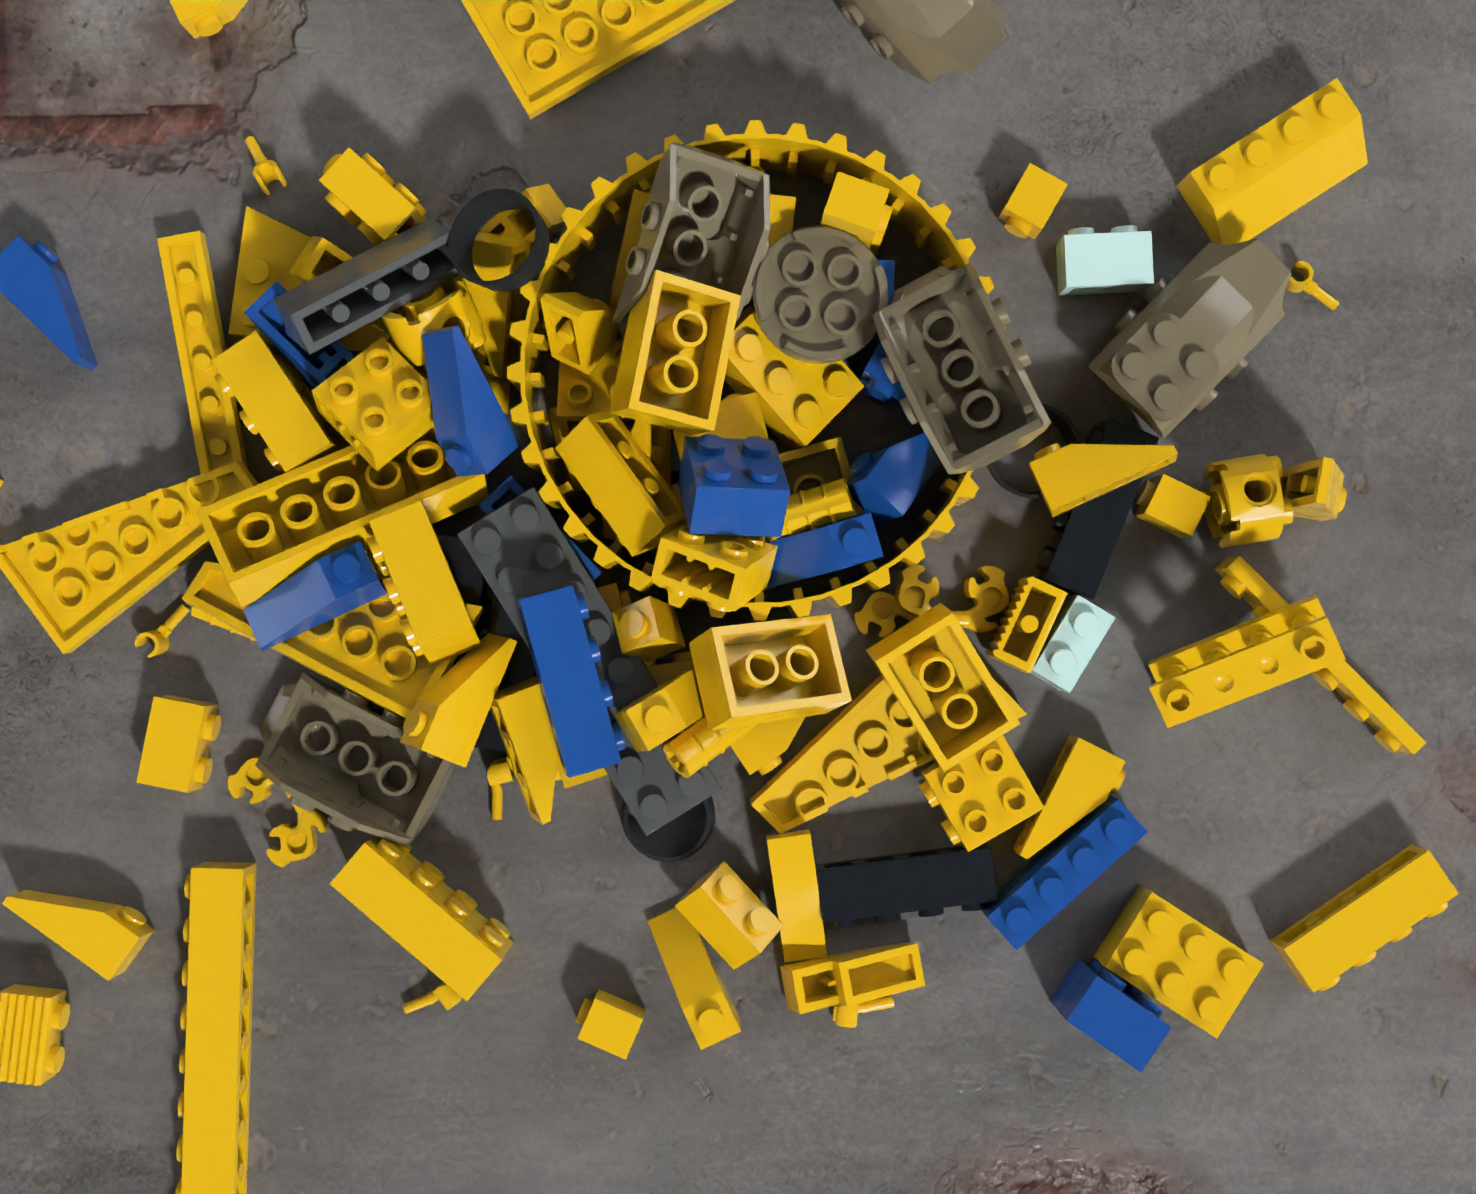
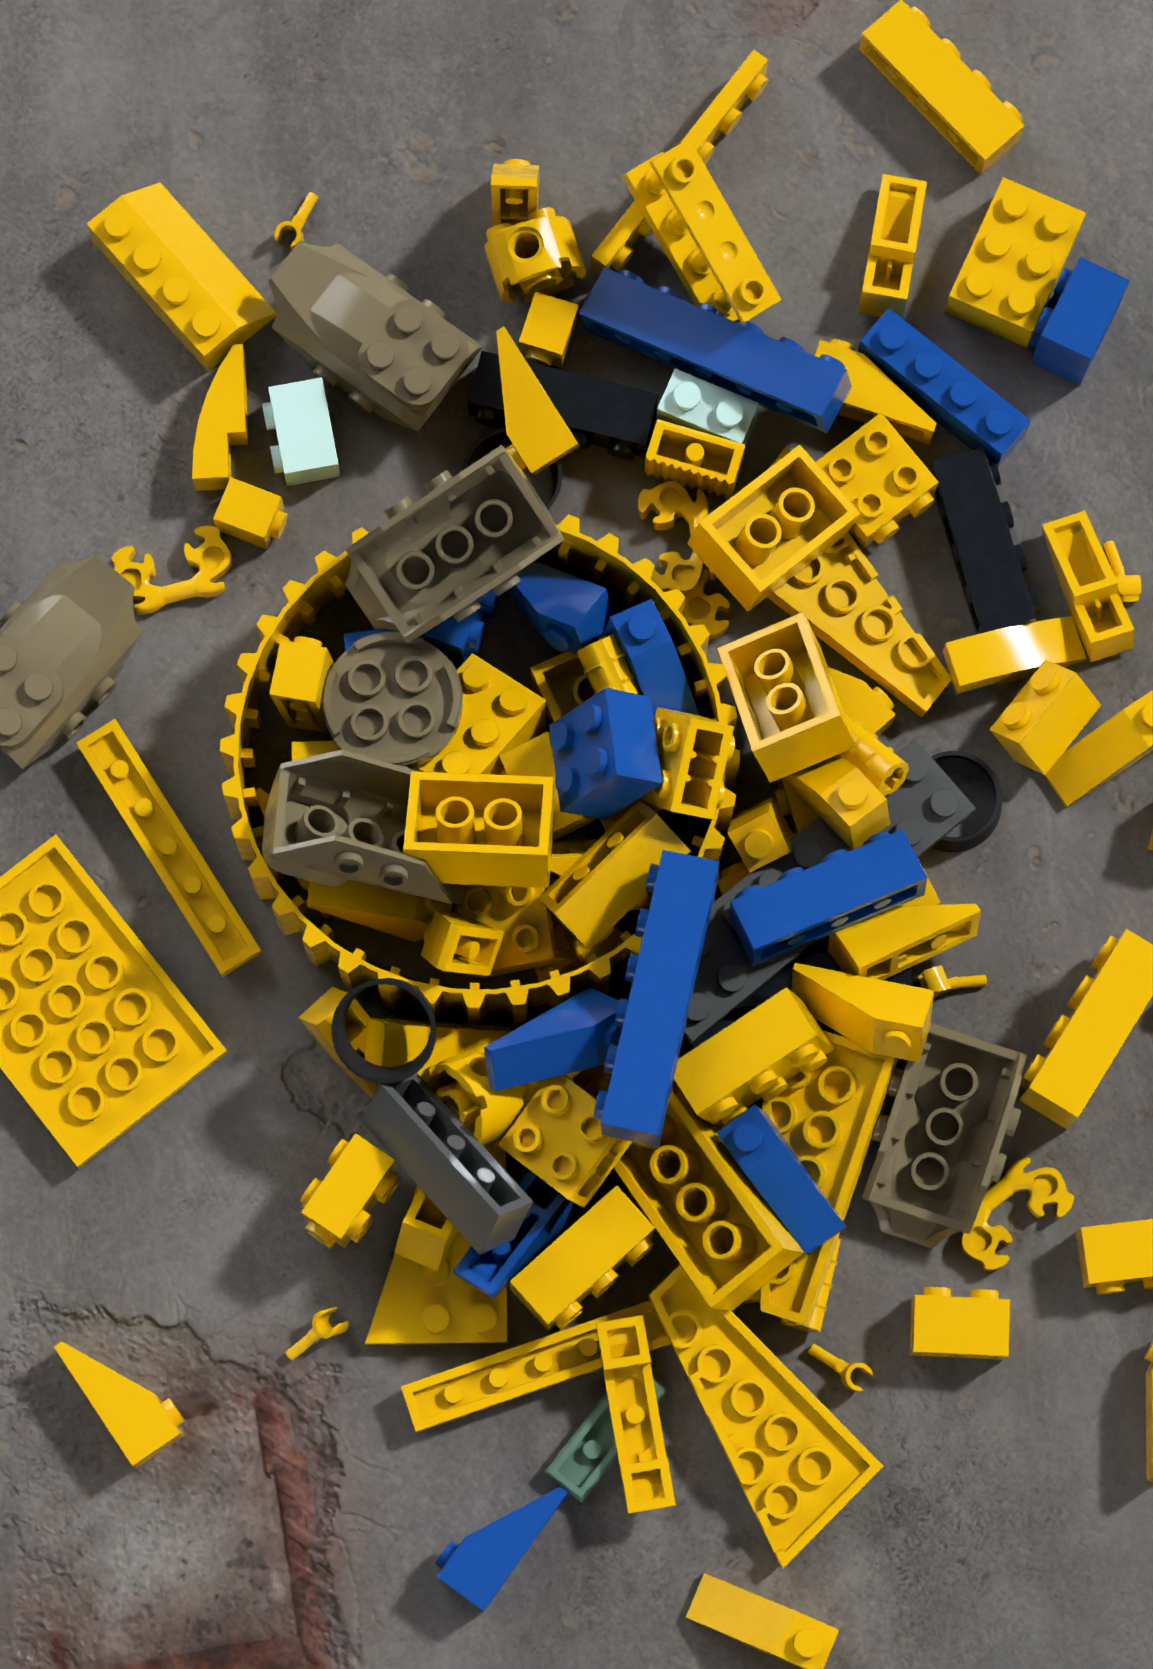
camera: 100 degrees left, 10 degrees down
none -> yellow plate [76,719,262,977]
none -> yellow helmet [111,526,232,615]
none -> yellow slope [192,344,249,491]
none -> sand green tile [544,1376,670,1503]
none -> blue brick [579,267,852,433]
none -> blue brick [594,850,719,1147]
none -> yellow slope [596,1315,676,1514]
none -> yellow slope [858,174,927,318]

